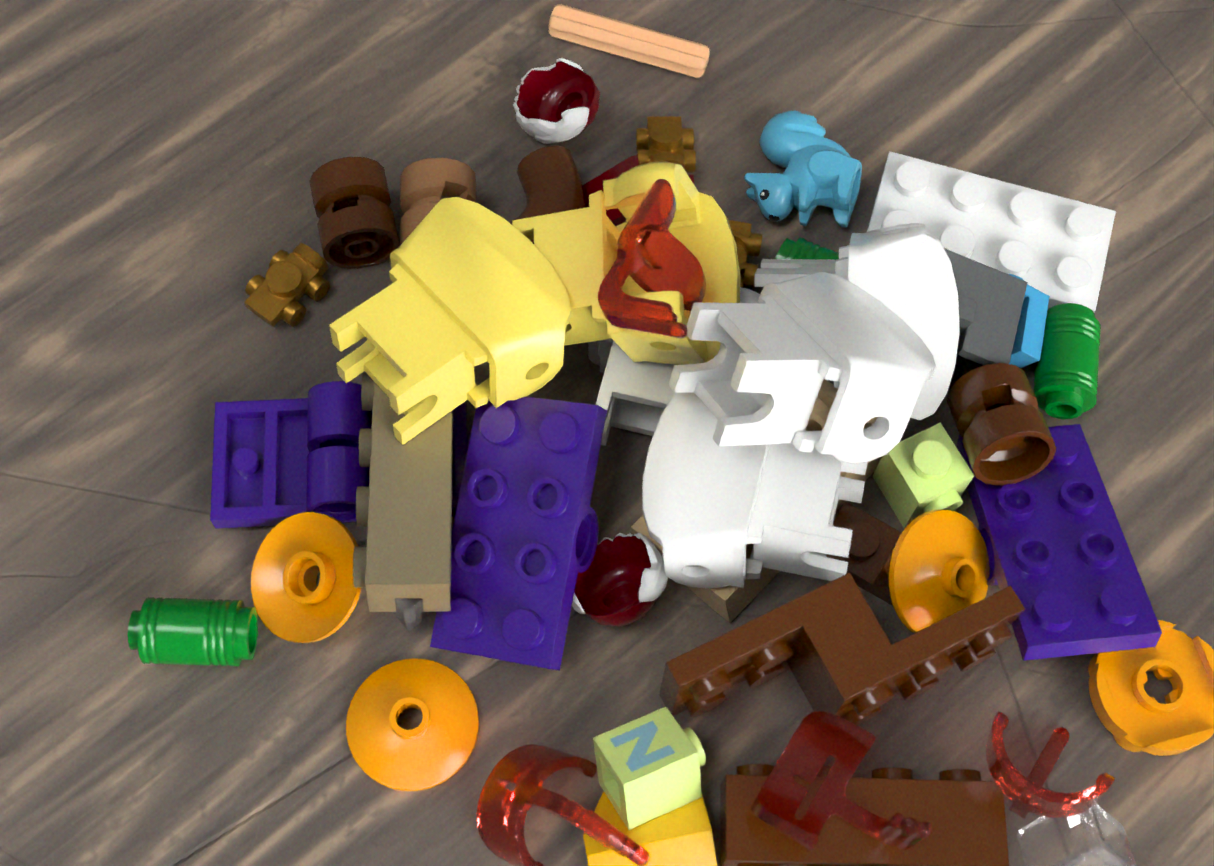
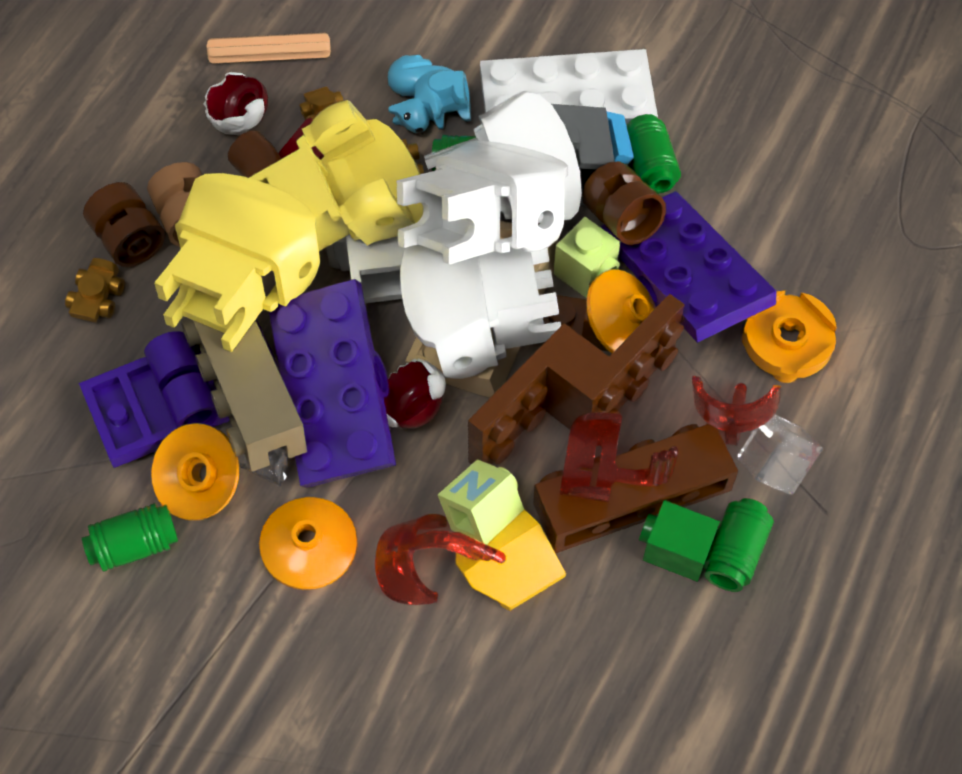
camera: 20 degrees left, 5 degrees down
clear red helmet [598,179,706,338] -> none

